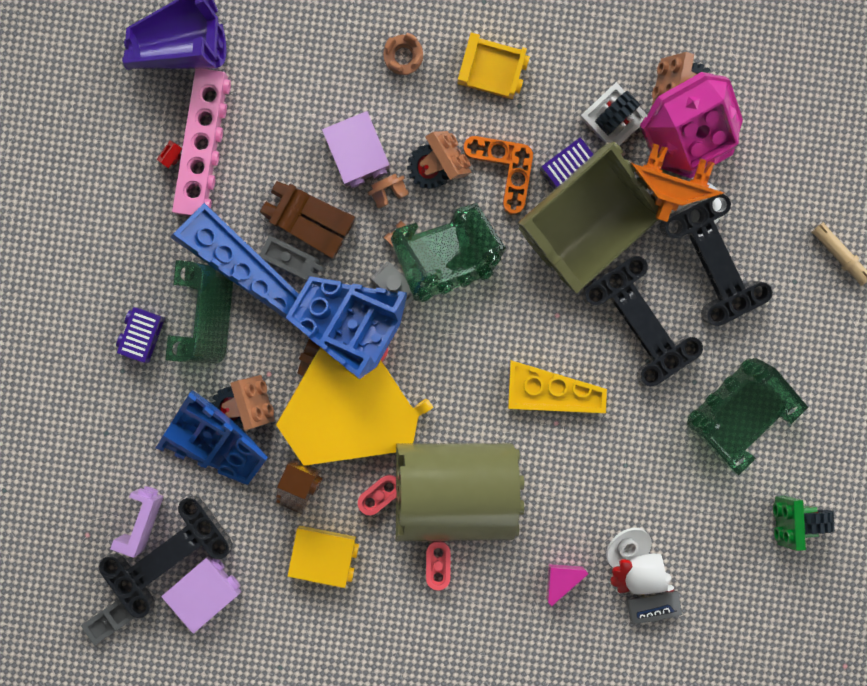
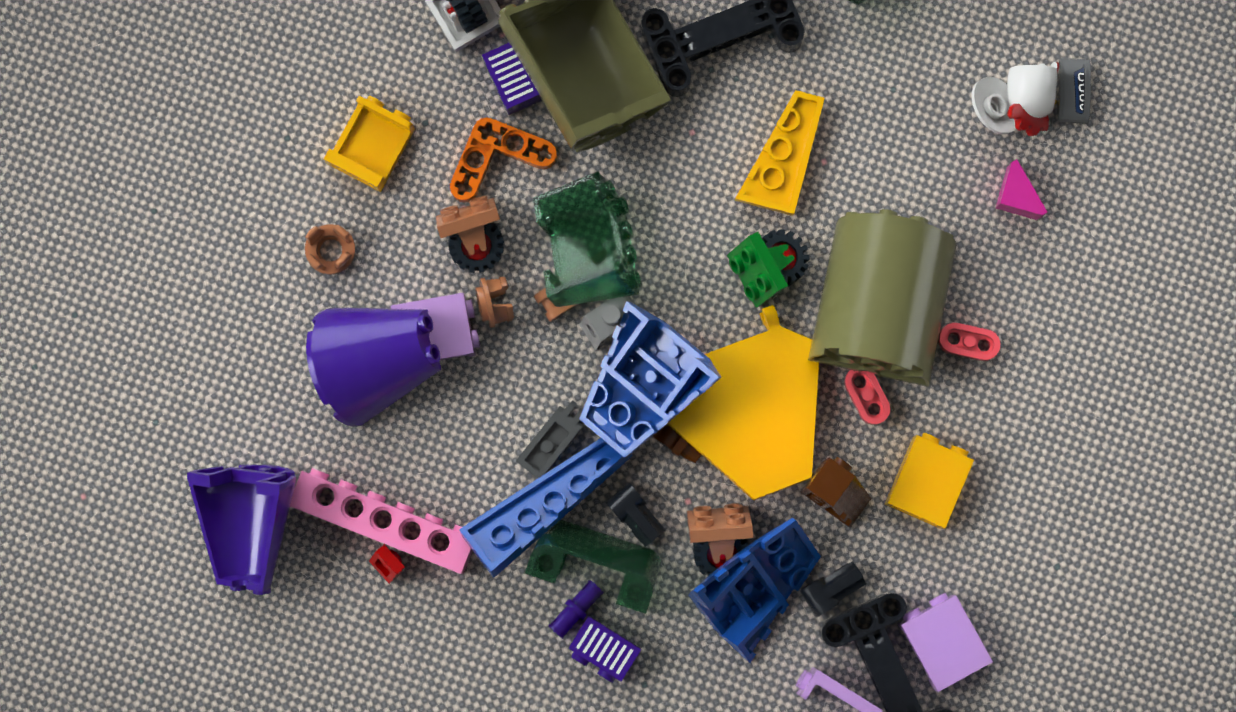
camera: 70 degrees left, 5 degrees down
reddish brown hips [260,181,356,260] -> none
none -> dark purple cone [306,307,441,427]
none -> dark purple pin [548,579,604,639]
none -> black piece [606,483,666,547]
none -> green plate [727,229,810,308]
none -> black piece [800,561,867,617]

